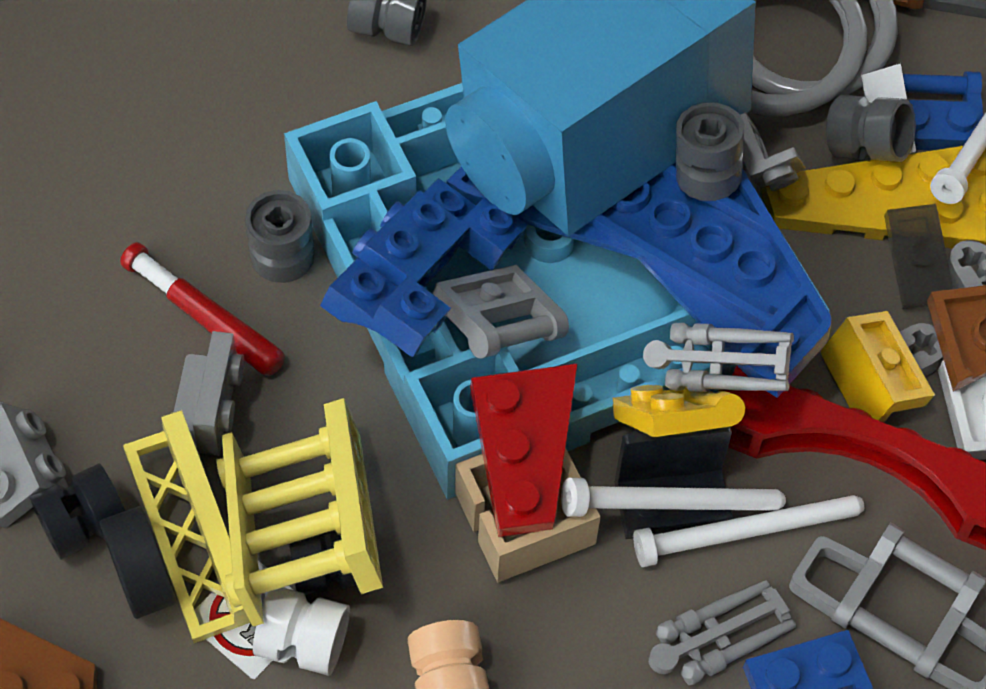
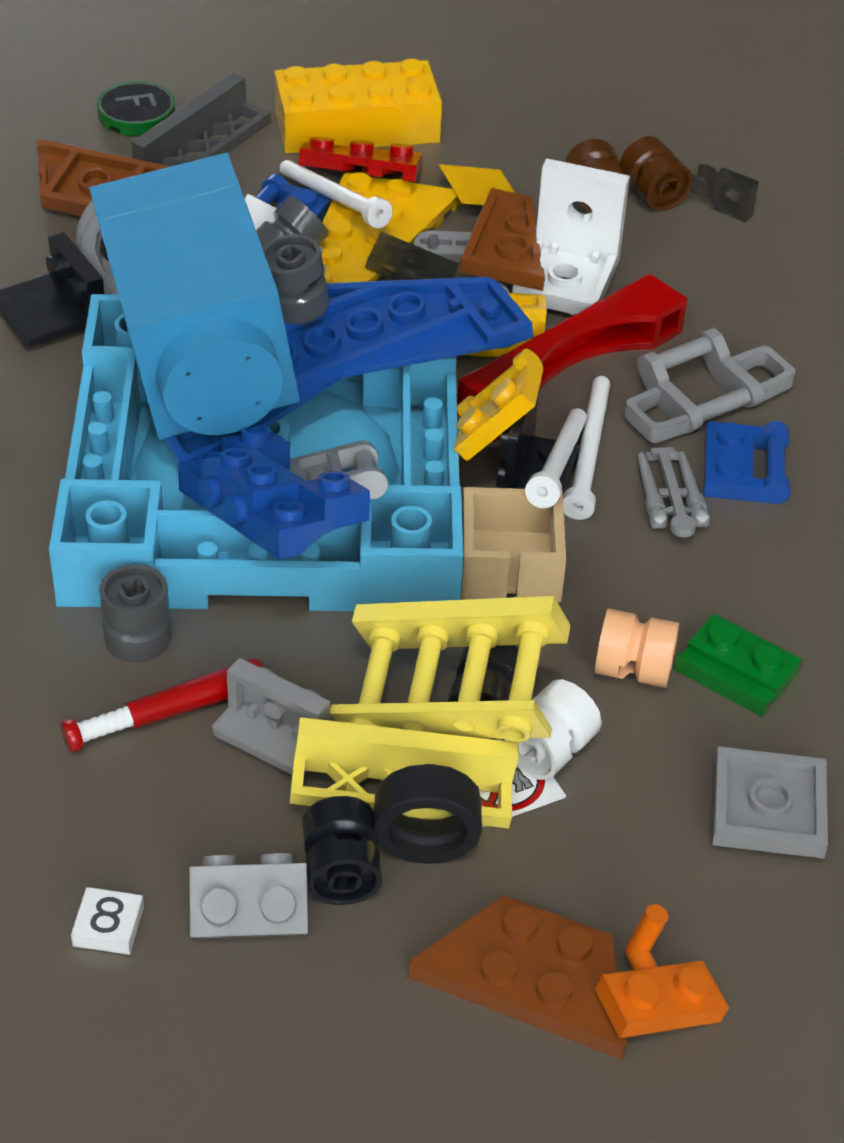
camera: 65 degrees left, 15 degrees down
red wing [470,364,577,537] -> none
light grey piece [643,323,794,392] -> none

